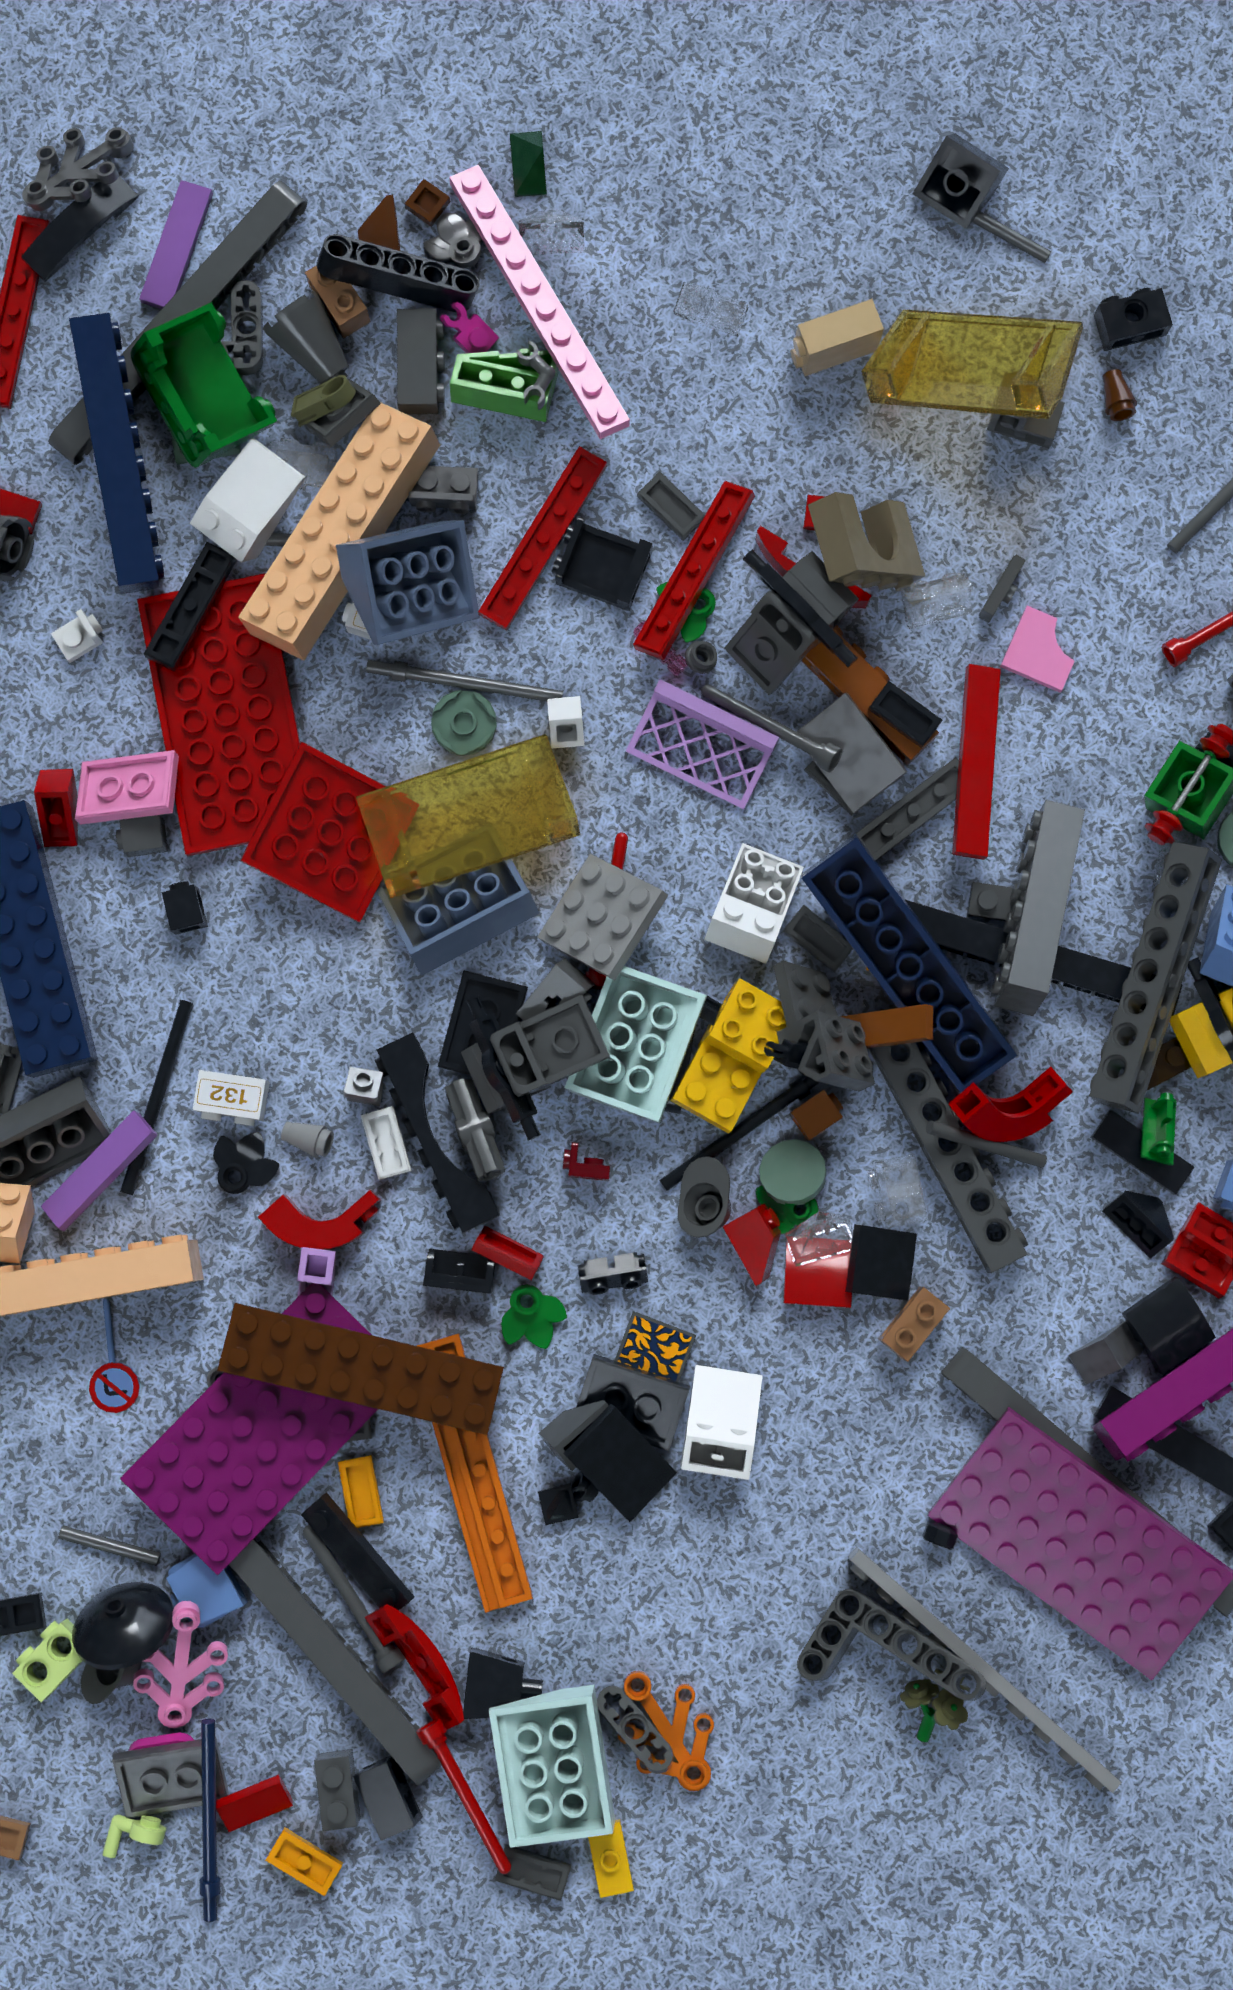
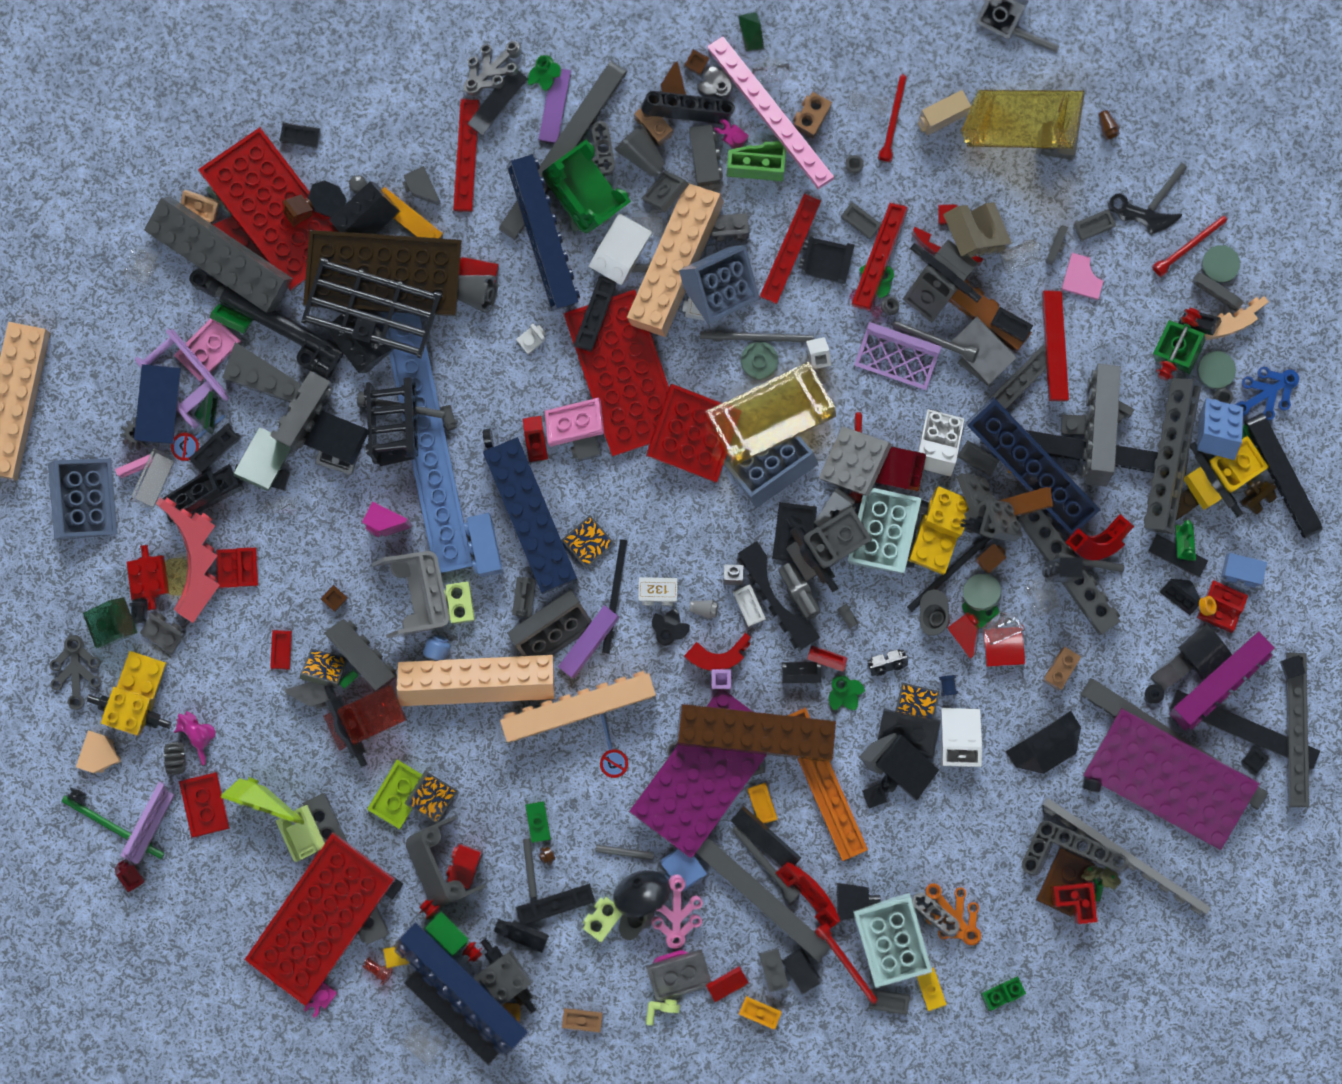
camera: 10 degrees left, 0 degrees up
black brick [161,881,208,935] -> none
dark blue bar [199,1718,221,1922] -> none
olive piece [291,375,356,427] -> none
dark grey arm [517,341,555,410] -> none
dark red bracket [563,1142,610,1181] -> none
black tile [845,1224,917,1301] -> none
black brick [1094,288,1173,351] -> none
none -> green plate [528,55,561,91]
none -> tile [561,515,615,569]
none -> medium nougat brick [792,91,832,139]
none -> dark grey pin [837,603,859,629]
none -> dark grey tile [845,155,863,174]
none -> dark red brick [875,447,926,491]
none -> red piece [877,74,907,162]
none -> dark blue bush [939,675,959,696]
none -> green slope [980,976,1026,1011]
none -> black wedge [1006,711,1081,774]
none -> reddish brown tile [1036,847,1095,917]
none -> black brick [1042,557,1083,583]
none -> red brick [1051,882,1098,924]
none -> dark grey plate [1073,209,1116,241]
none -> black piece [1108,193,1182,234]
none -> dark grey tile [1118,401,1135,423]
none -> black plate [1145,684,1164,704]
none -> light orange tile [1199,596,1217,616]

